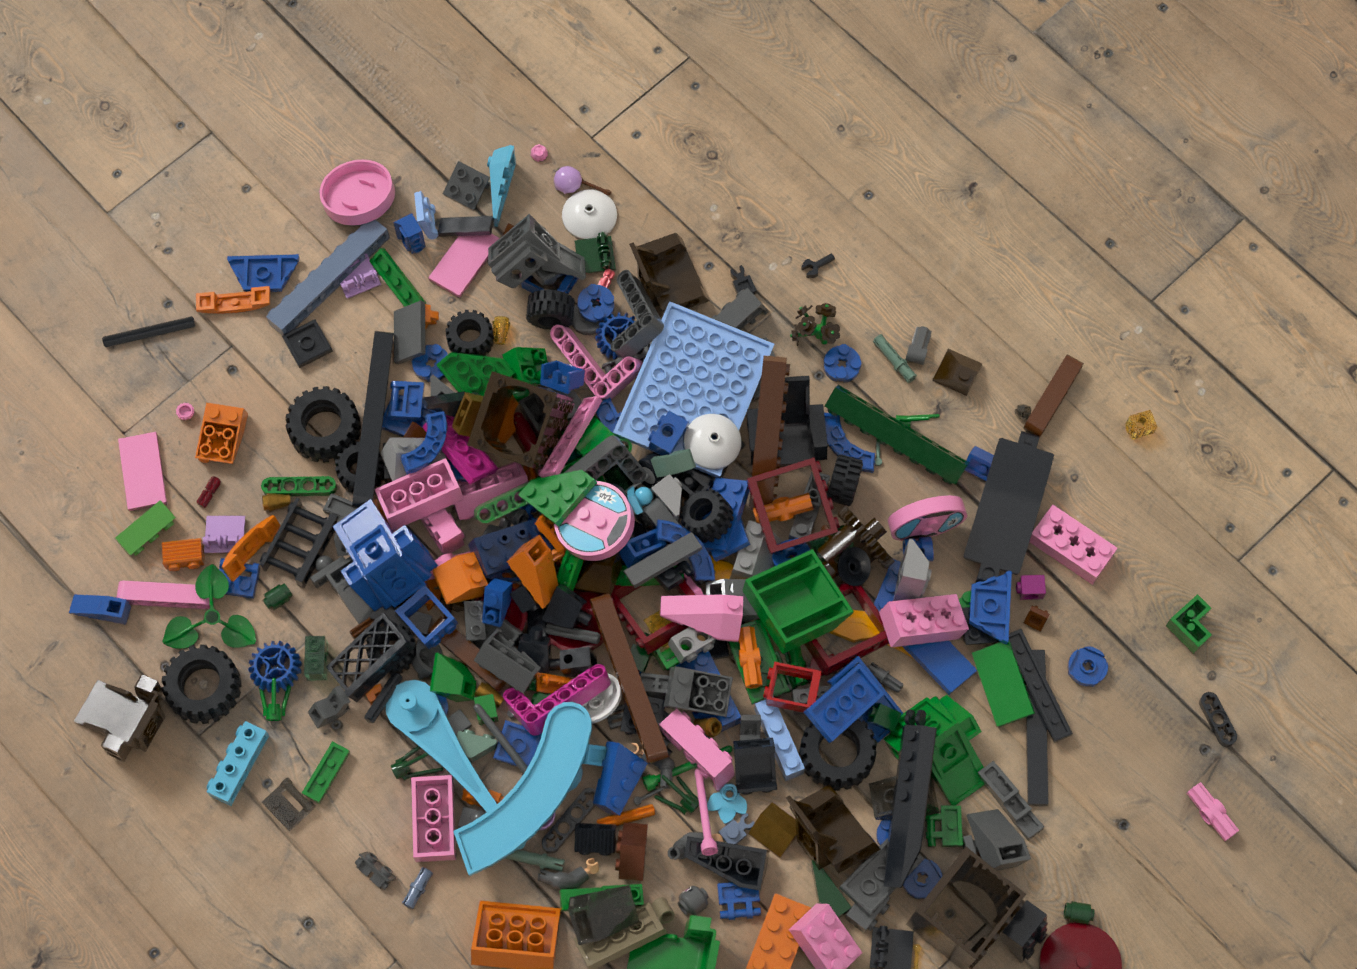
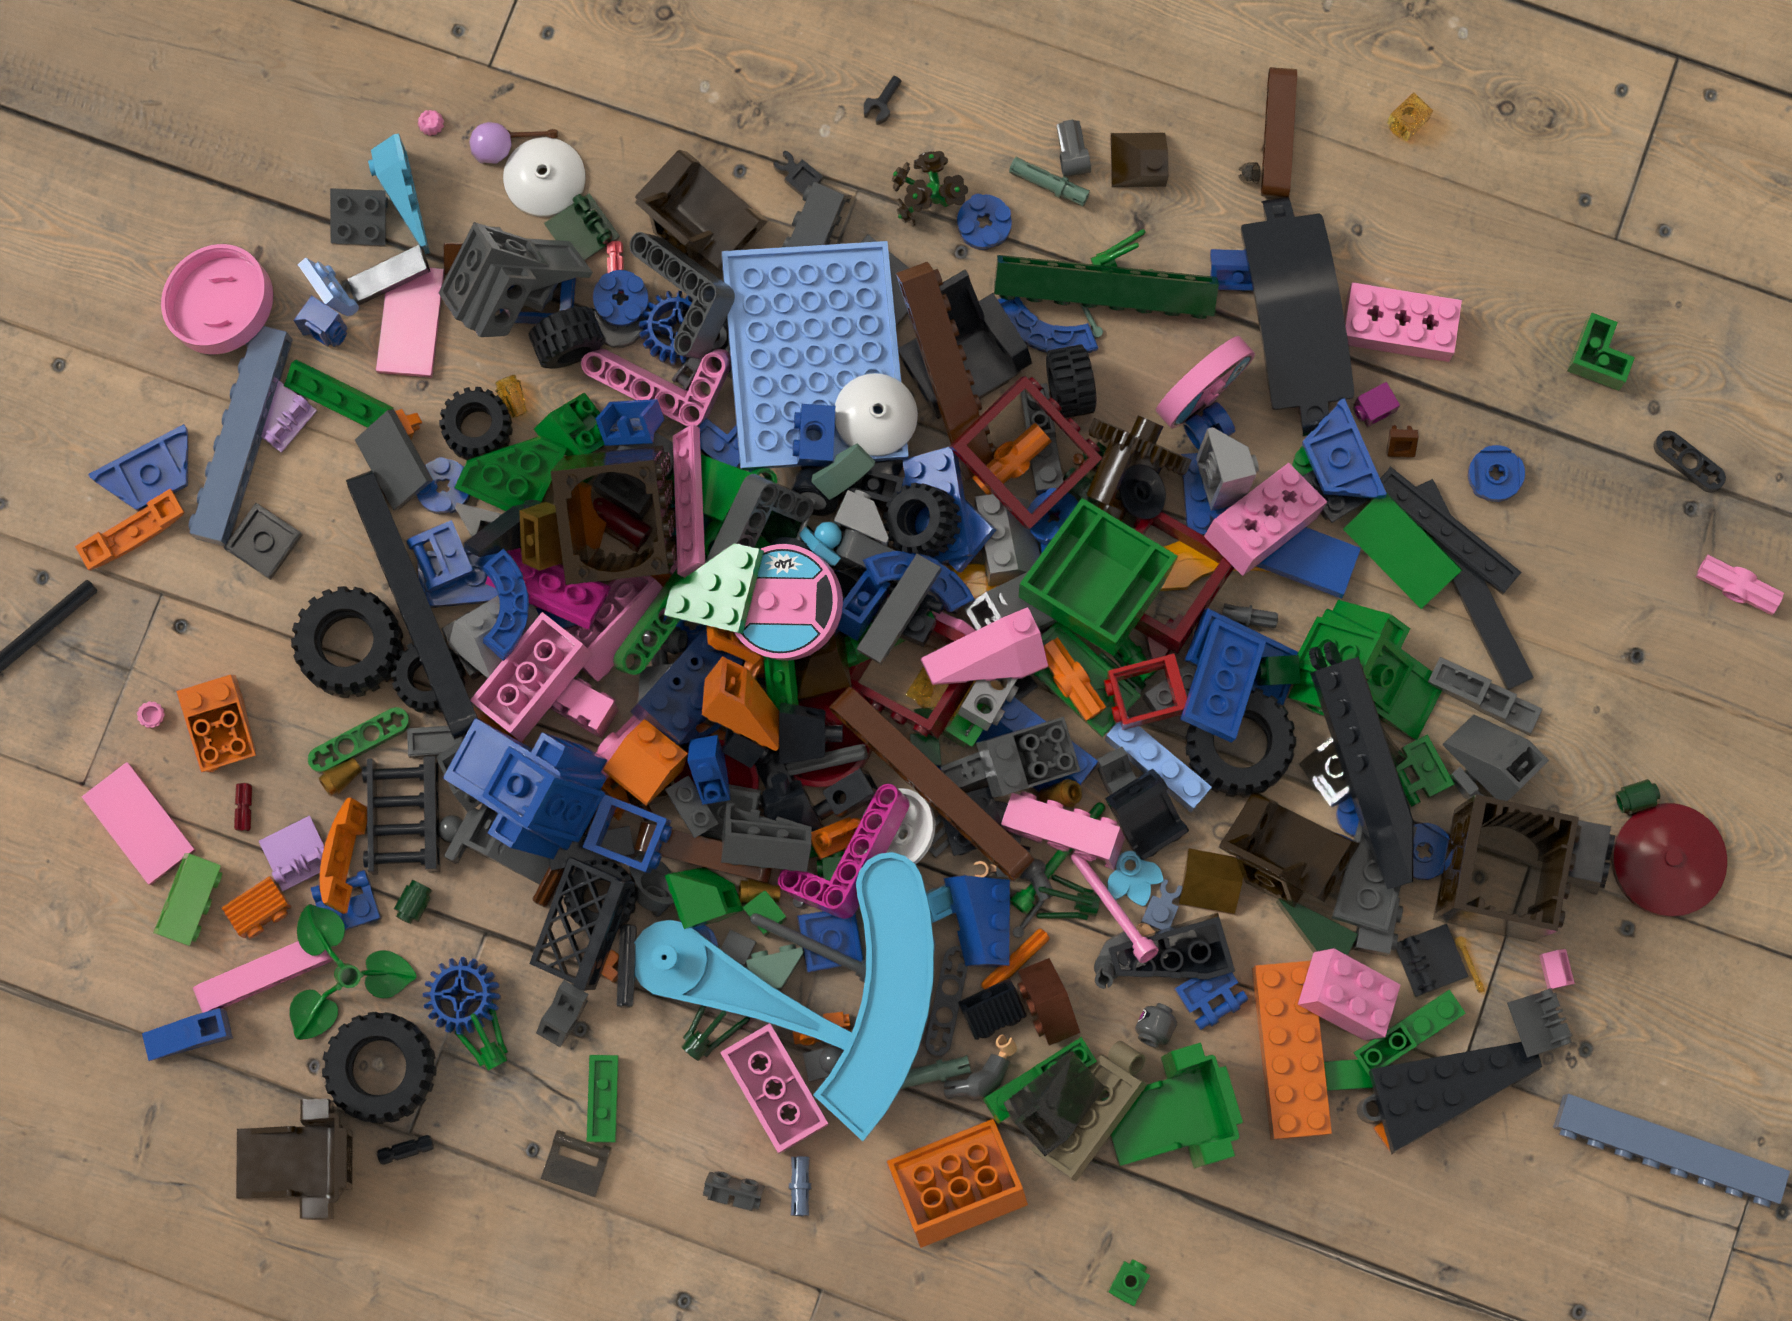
camera: 25 degrees left, 10 degrees up
medium azure brick [207,721,269,806] -> none
clear green brick [304,636,328,681] -> none
reddish brown slope [403,422,427,438] -> none
none -> black axle [377,1135,434,1165]

